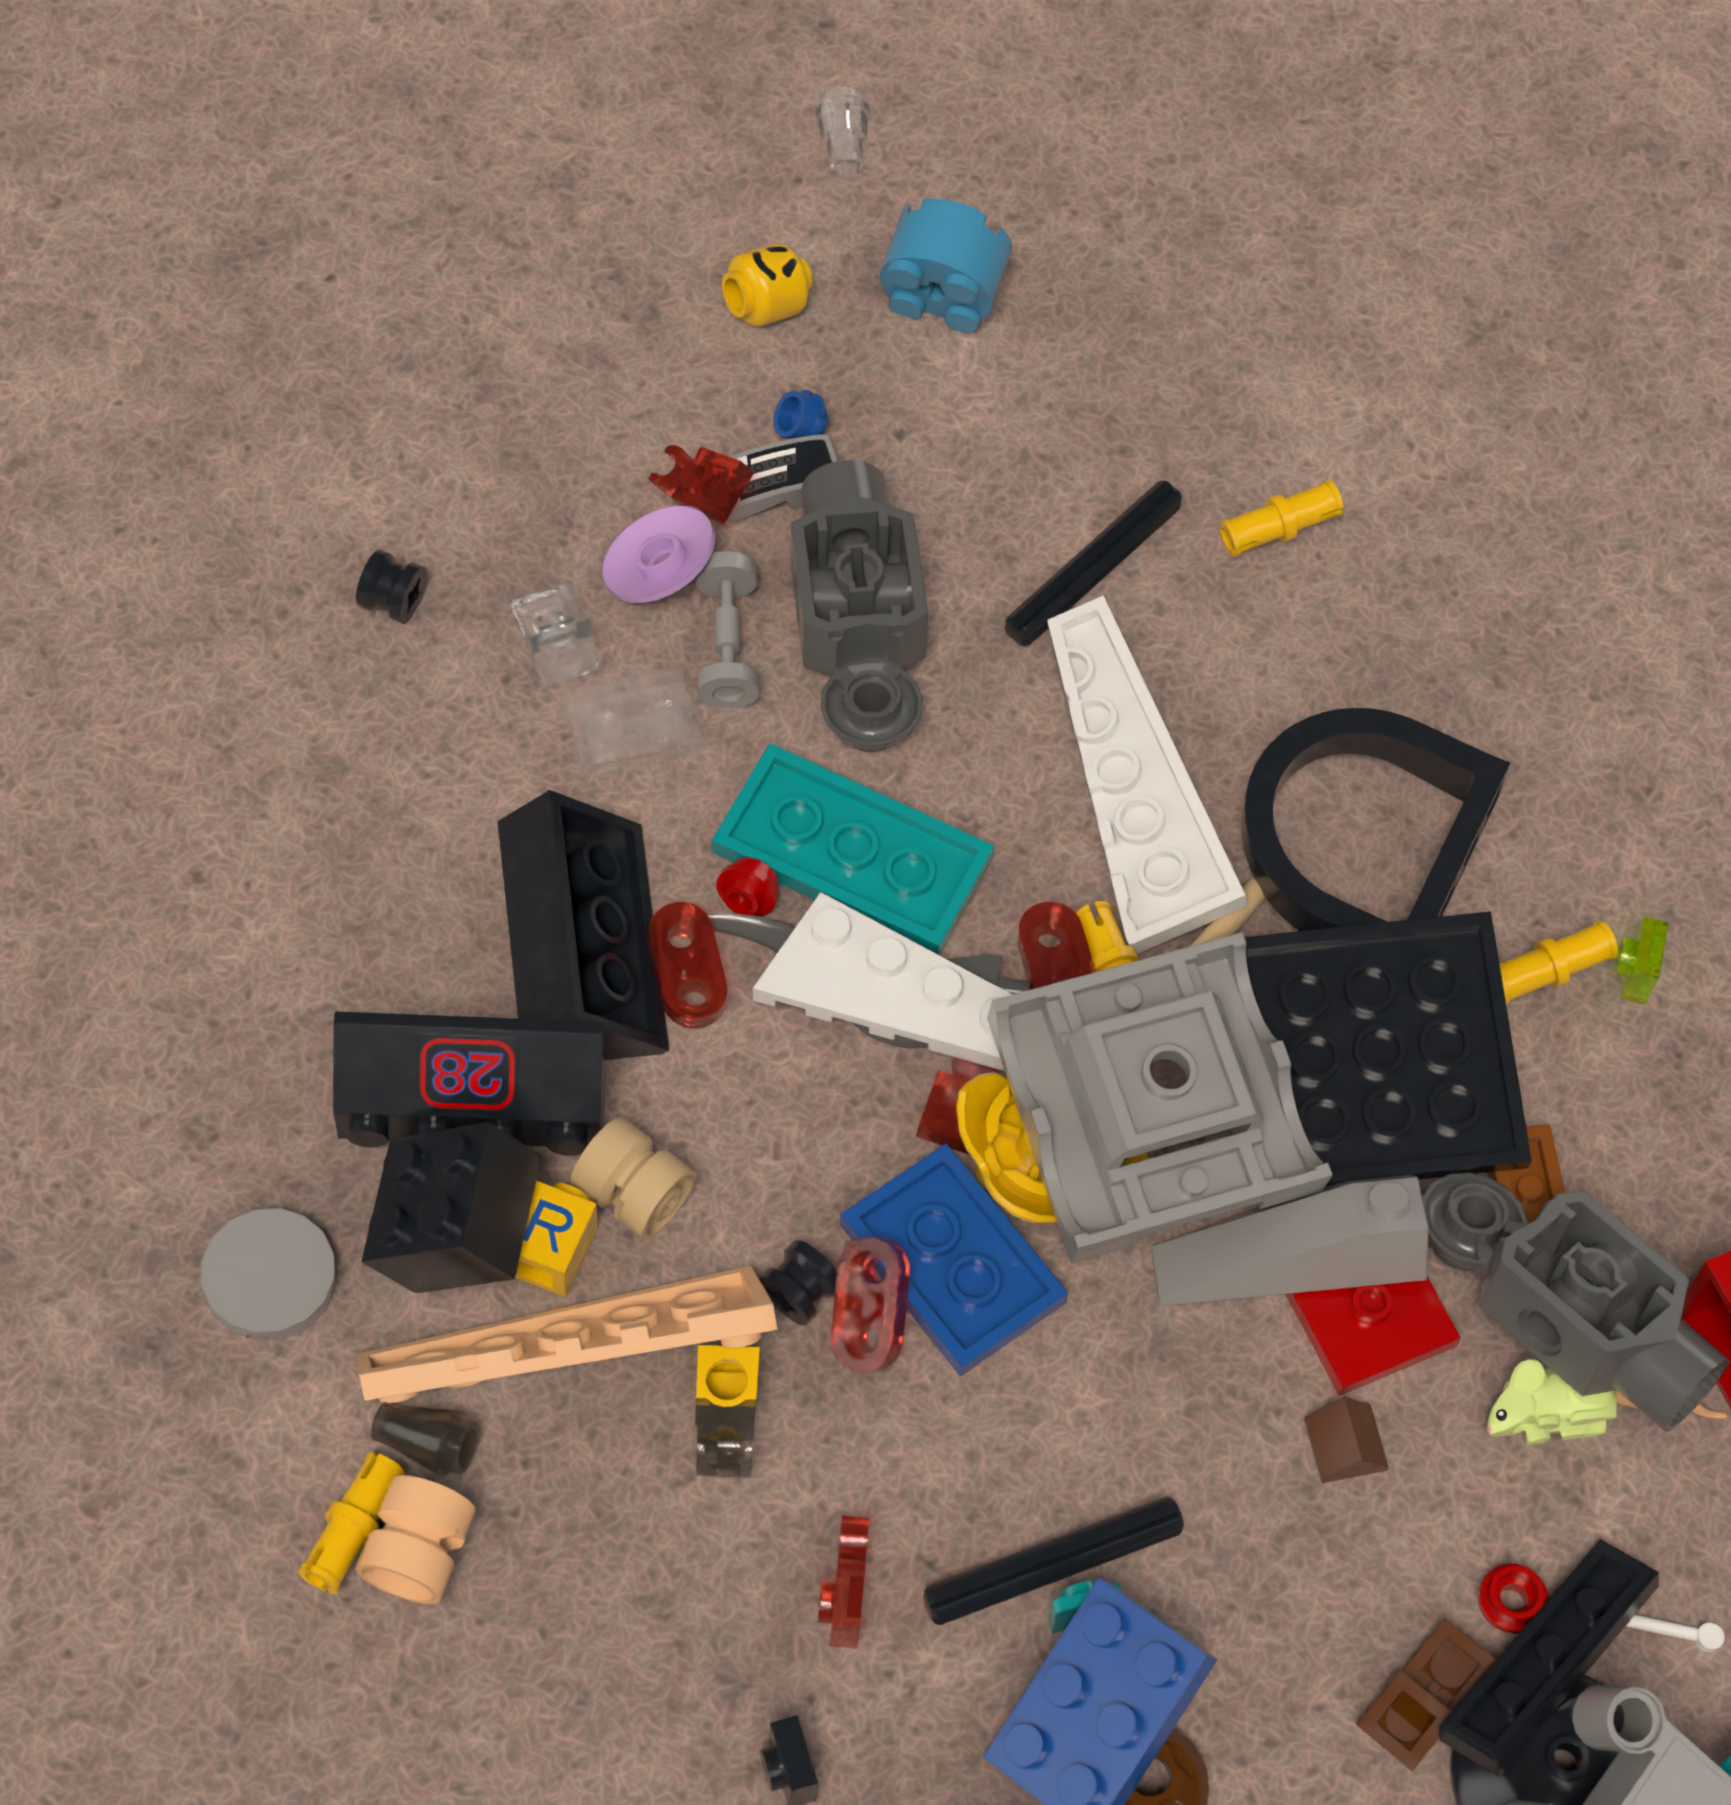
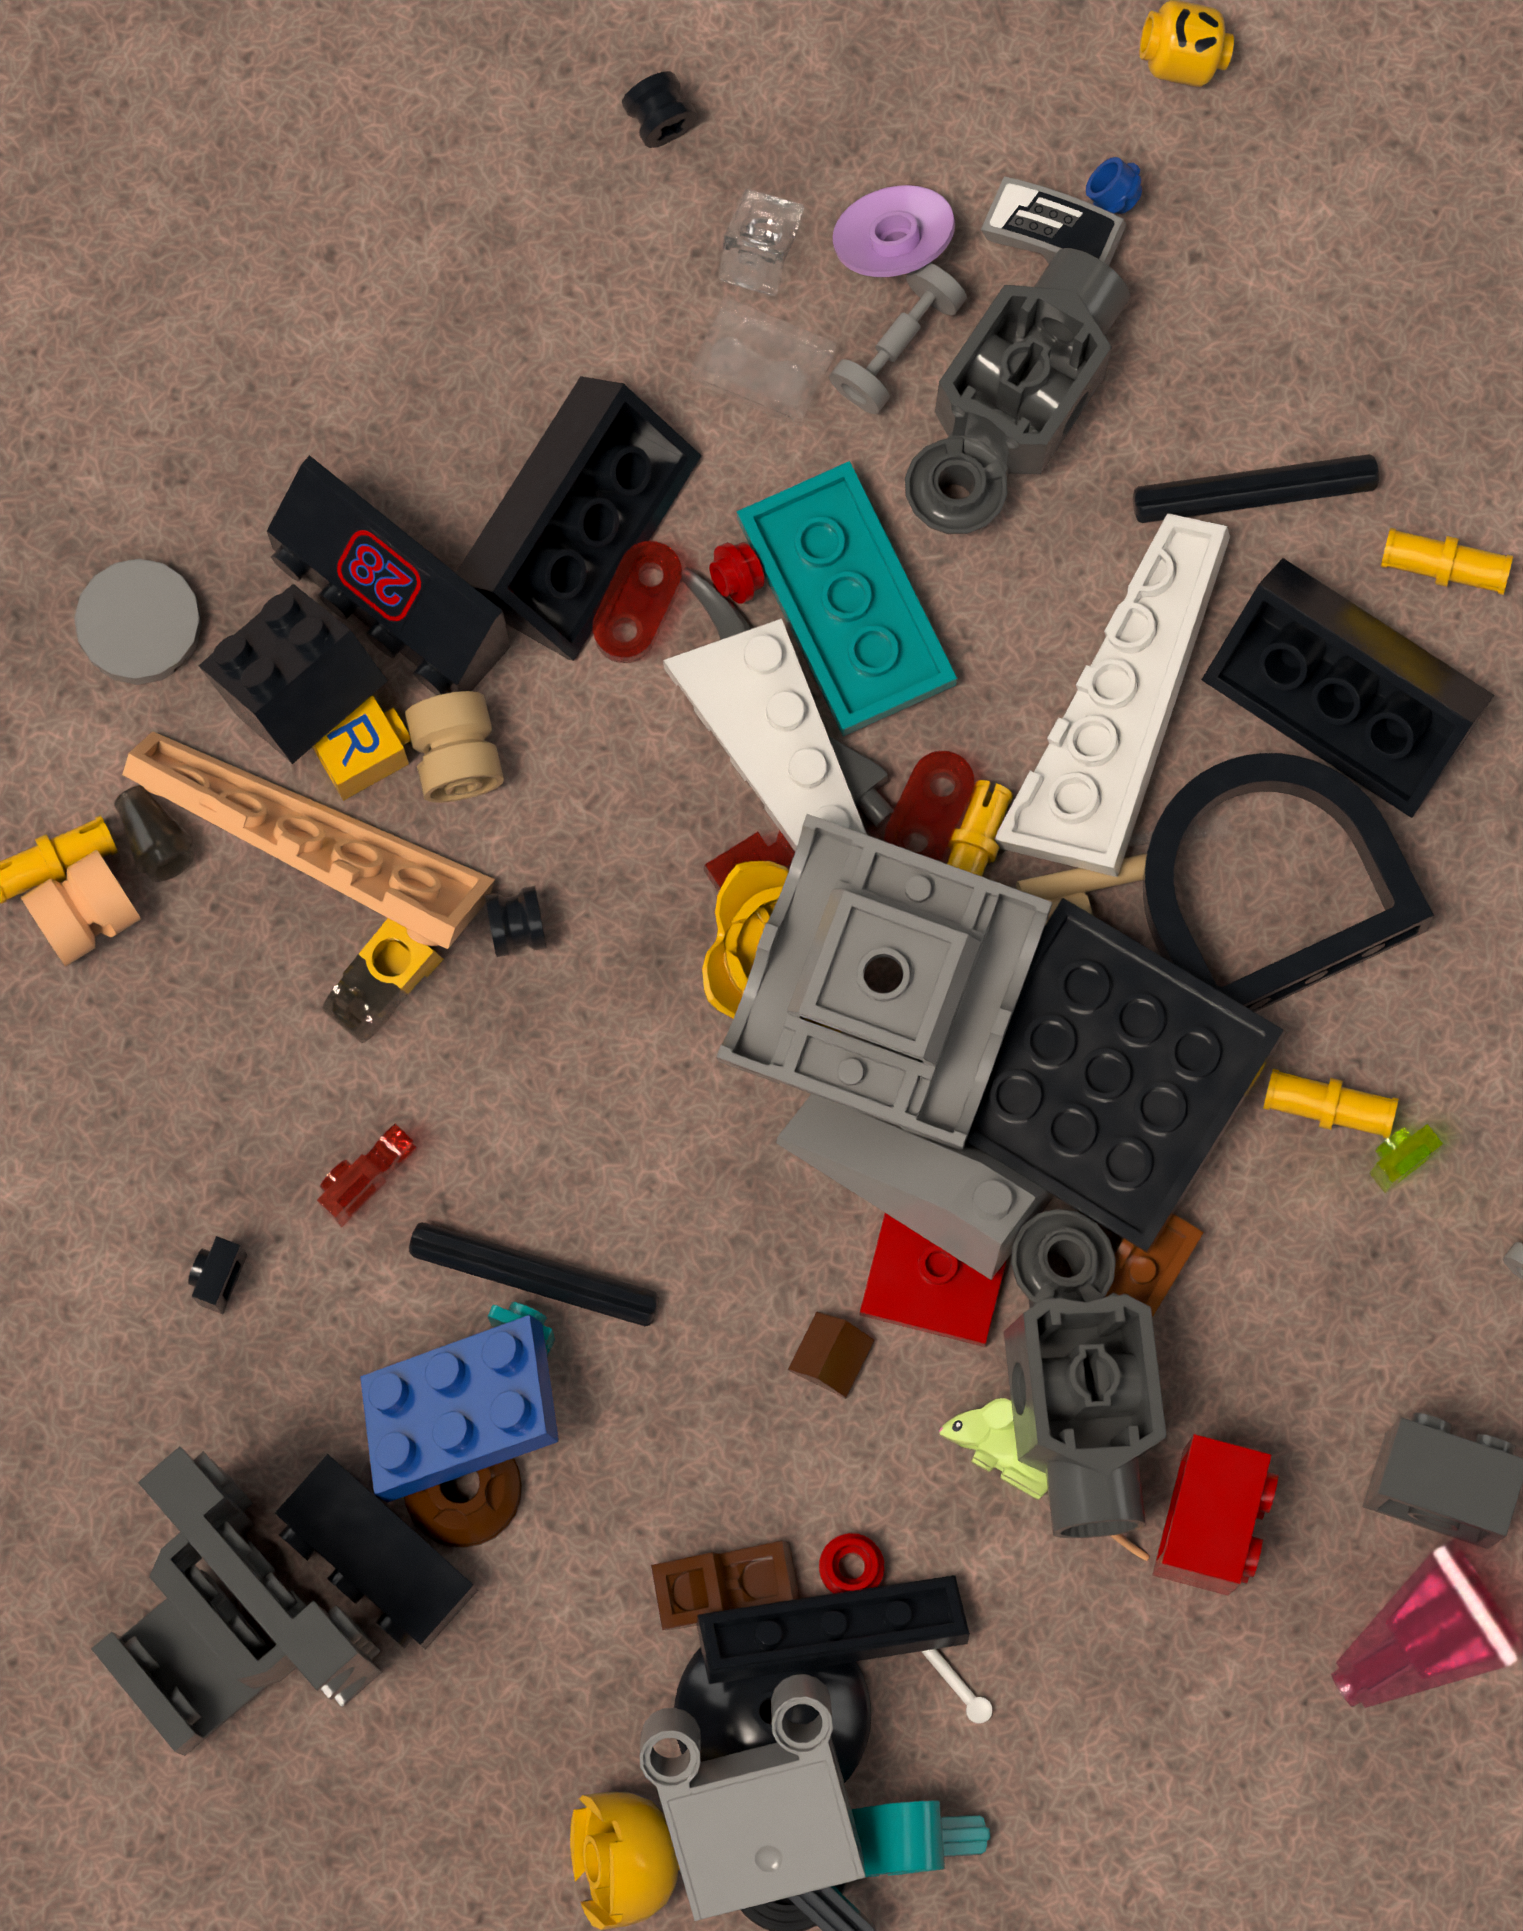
camera: 45 degrees right, 15 degrees up
clear red plate [648,445,754,524] -> none
clear red plate [831,1237,910,1373] -> none
blue plate [839,1143,1068,1377] -> none
dark azure brick [879,199,1012,333] -> none
none -> black slope [1201,558,1495,818]

